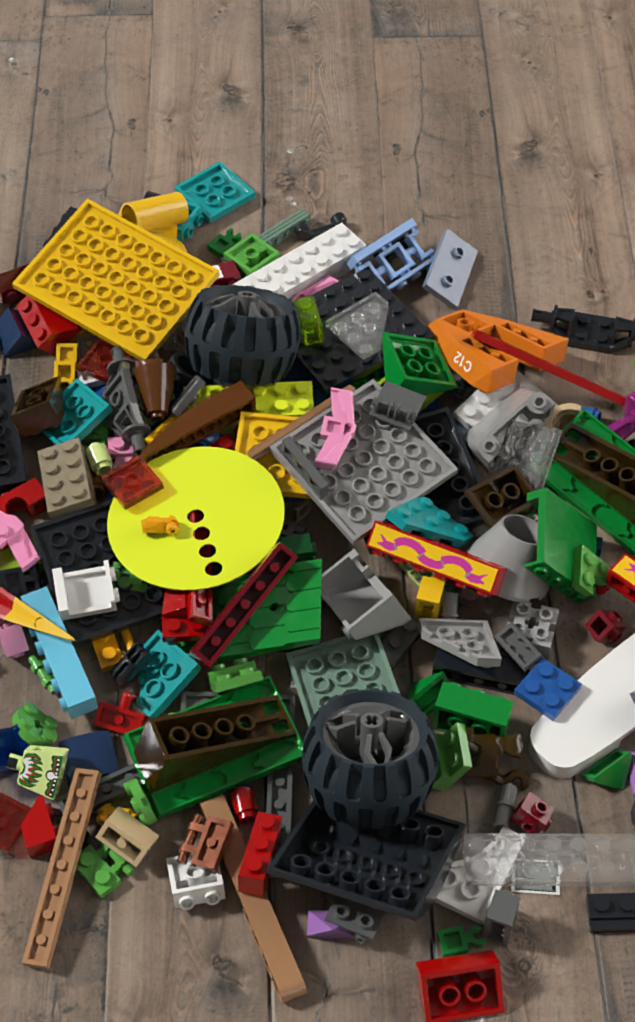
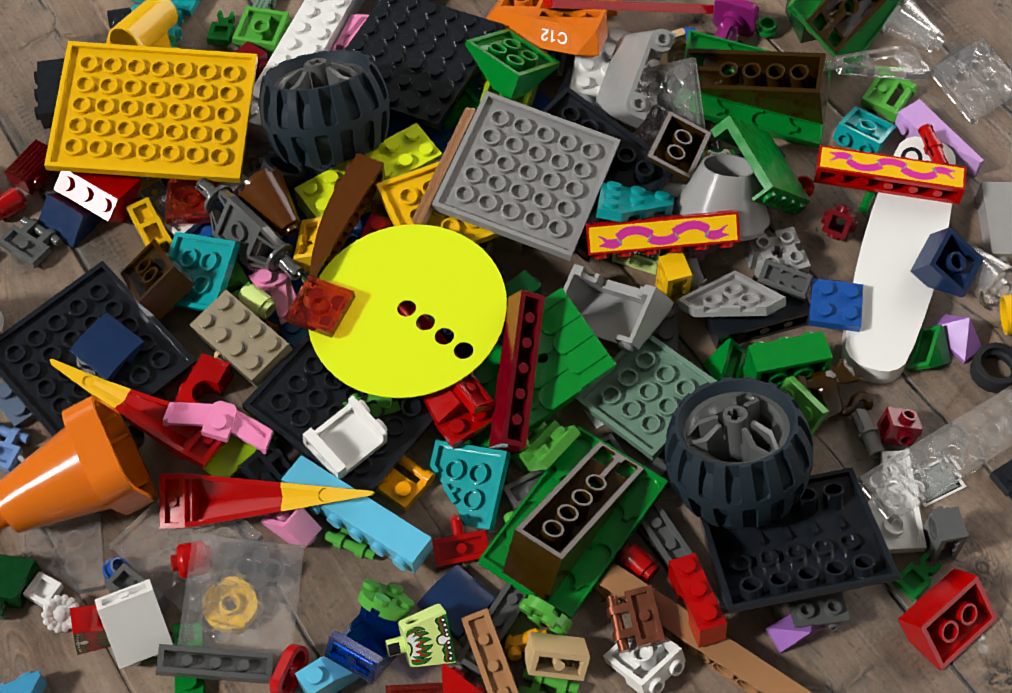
camera: 30 degrees left, 5 degrees up
black arm [110,642,152,689] -> none
light orange arm [141,515,179,535] -> none
dark grey plate [170,375,206,417] -> none
dark grey plate [282,436,329,500] -> none
clear neon green brick [293,296,324,345] -> none
bright pink plate [314,387,356,470] -> none
clear plate [325,292,389,360] -> none
dark grey hinge [368,381,426,431] -> none
bright green plate [572,544,609,597] -> none

